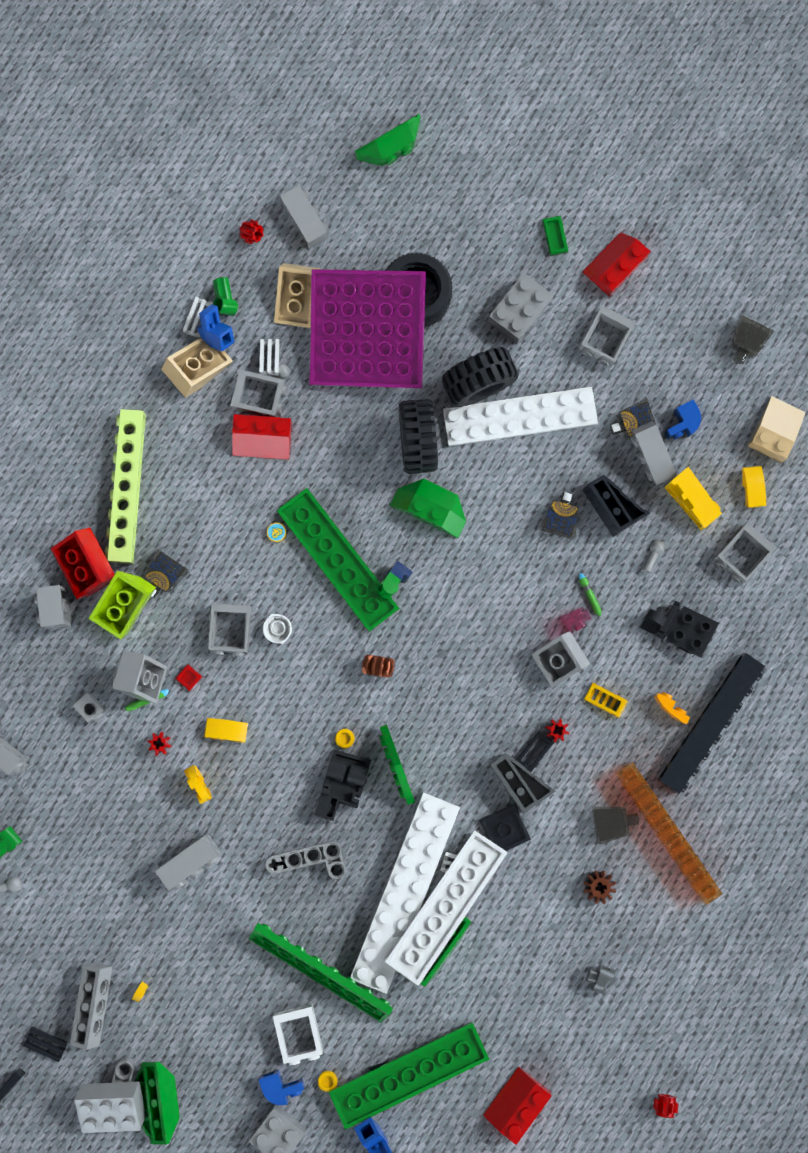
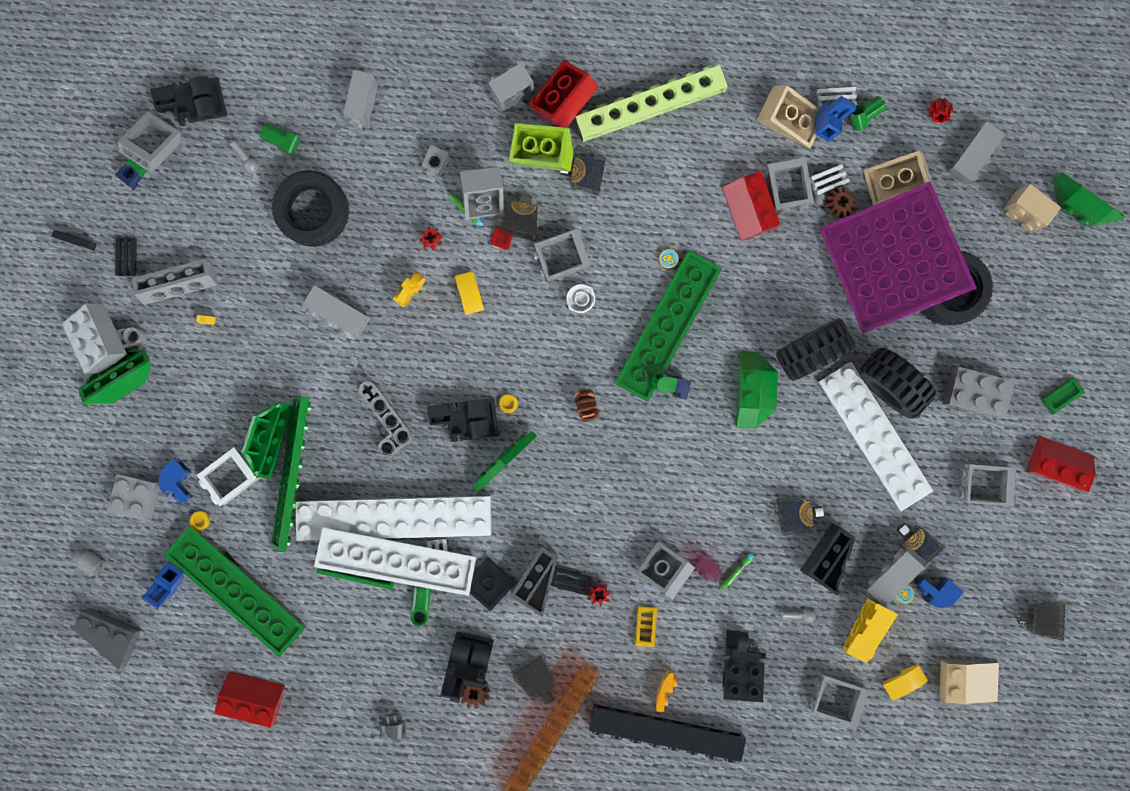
camera: 70 degrees right, 5 degrees up
none -> green wedge [241,402,294,479]
none -> black tyre [271,170,349,247]
none -> green piece [410,587,431,626]
none -> black plate [440,631,494,703]
none -> clear smoke torso [500,193,538,242]
none -> copper gear [824,187,858,219]
none -> tile [894,585,914,604]
none -> tan brick [1003,184,1061,232]

